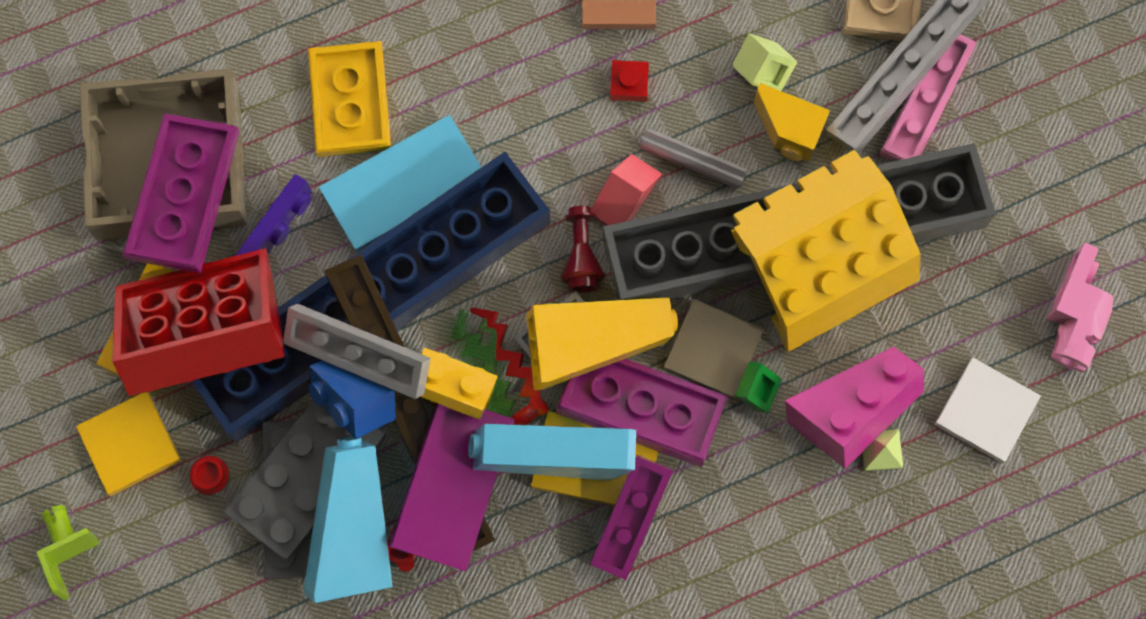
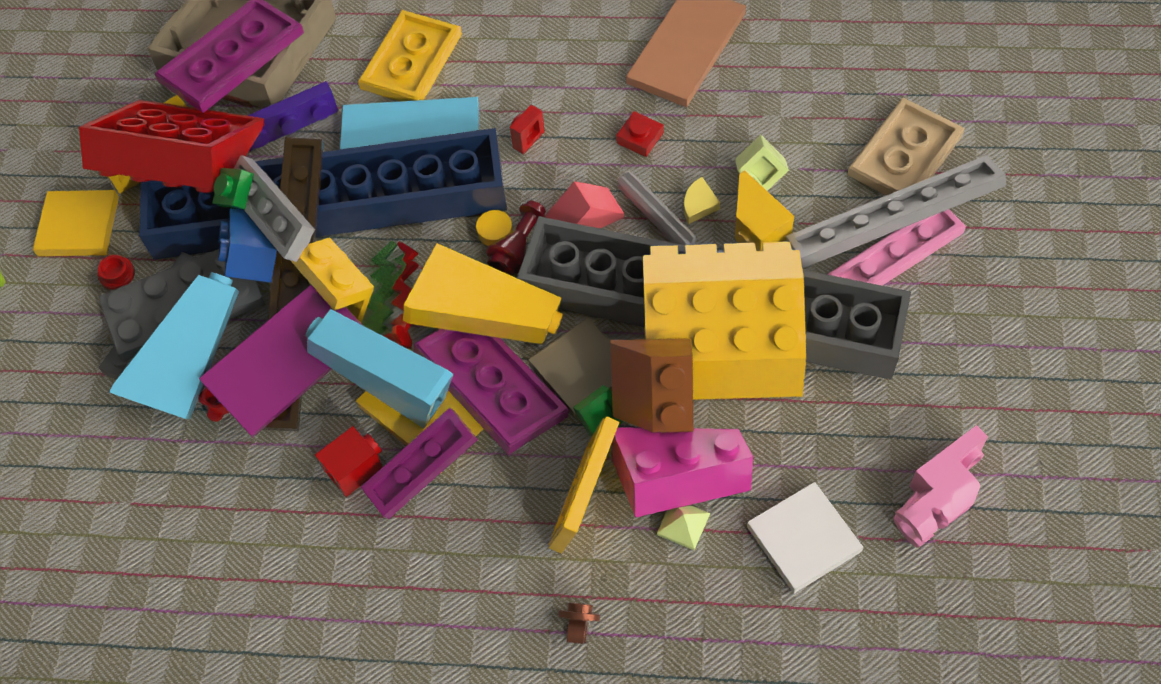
camera: 35 degrees right, 15 degrees down
none -> green plate [212,168,254,210]
none -> red brick [315,426,383,497]
none -> yellow tile [476,210,513,246]
none -> red plate [510,104,545,155]
none -> yellow tile [548,416,619,554]
none -> copper plate [558,602,600,644]
none -> dark orange slope [610,338,694,432]
none -> light yellow tile [684,177,720,224]

